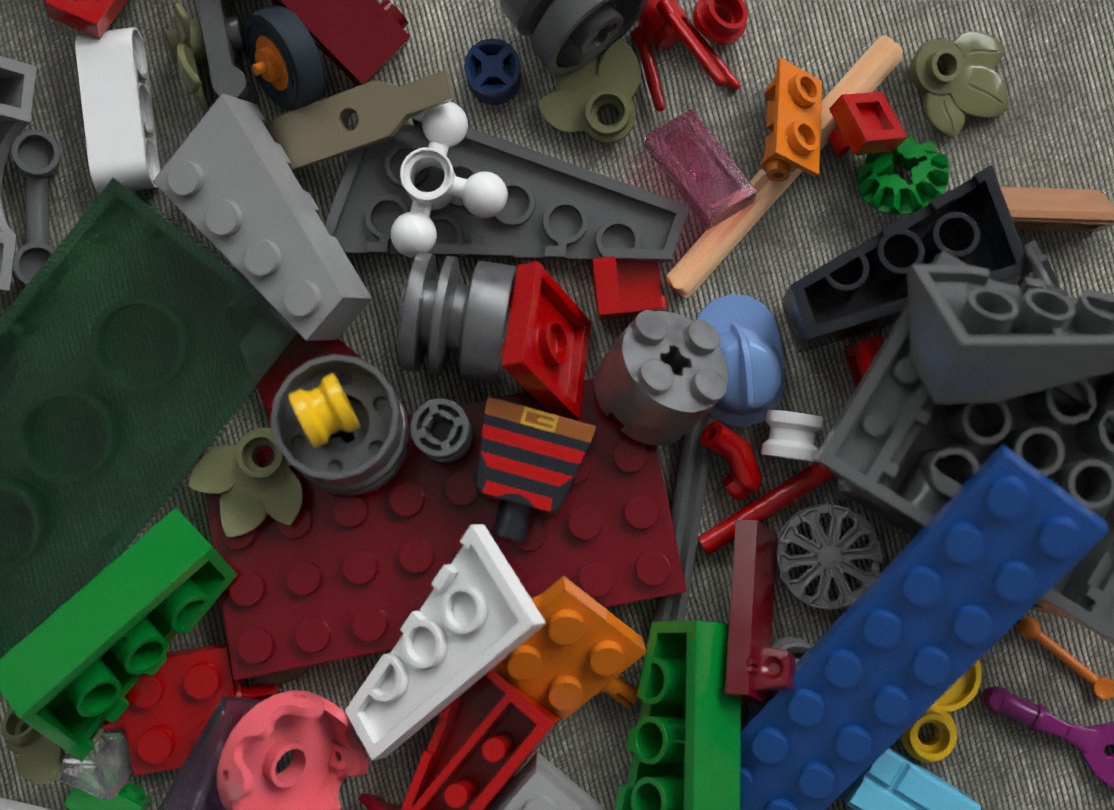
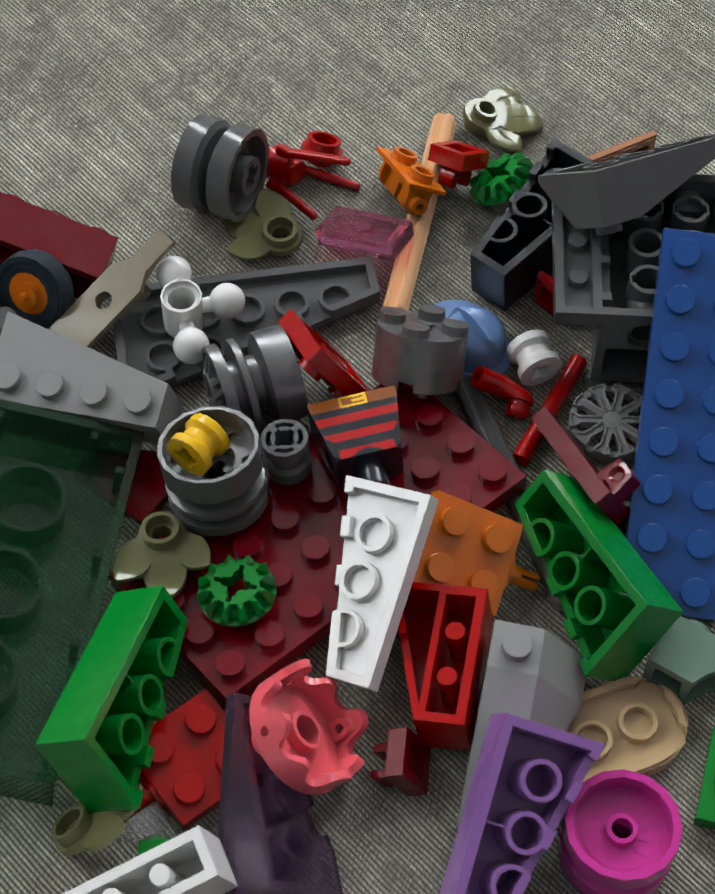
camera: 30 degrees left, 30 degrees down
dark blue wheel [464,38,522,106] -> none
red panel [591,256,667,321] -> none
none -> green gear [197,554,277,627]

